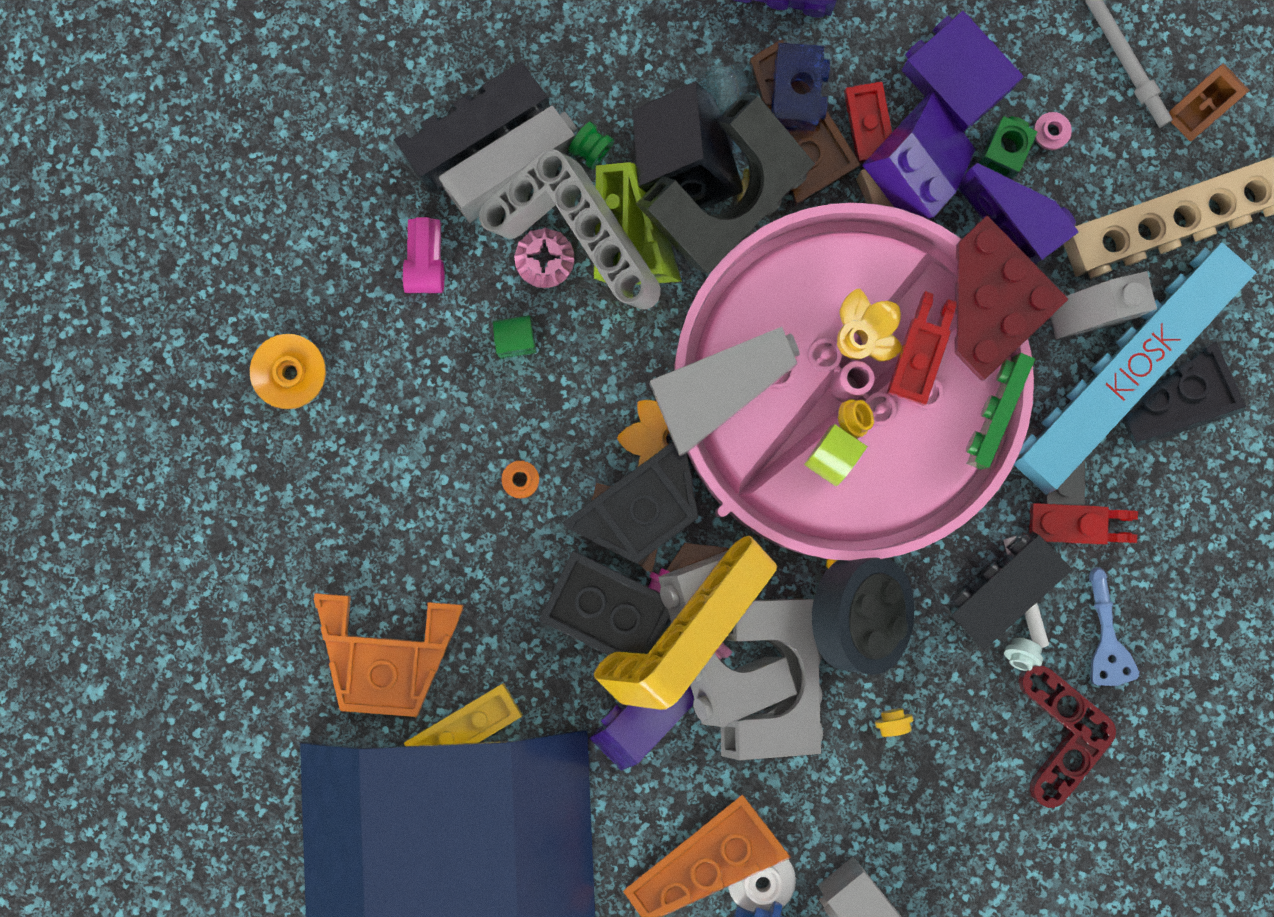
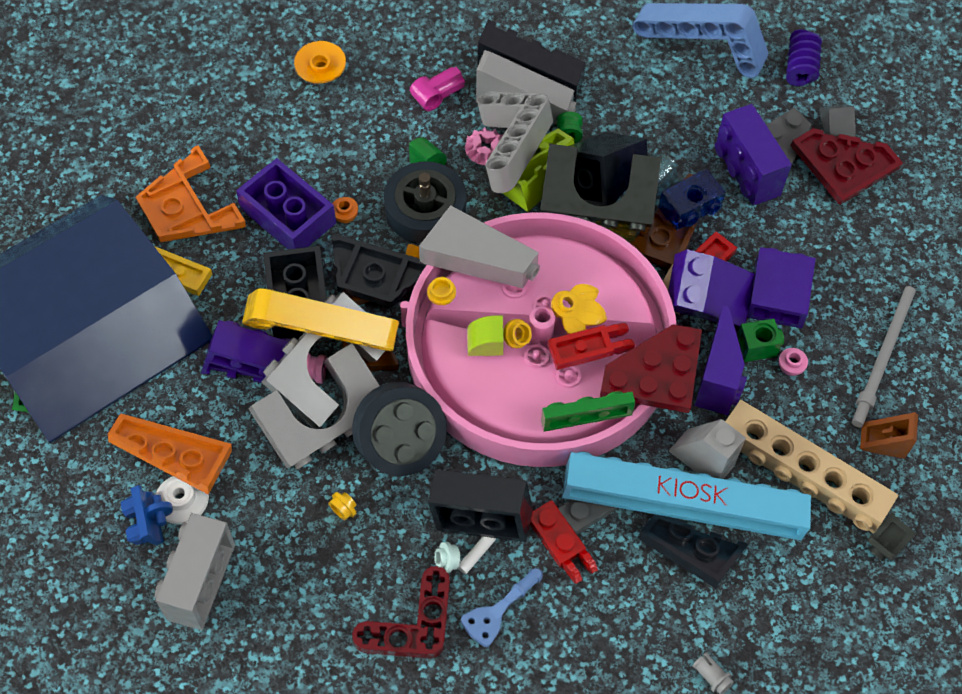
camera: 55 degrees right, 25 degrees down
none -> dark purple brick [236,158,336,250]
none -> wheel [384,162,466,243]
none -> yellow plate [427,277,456,305]

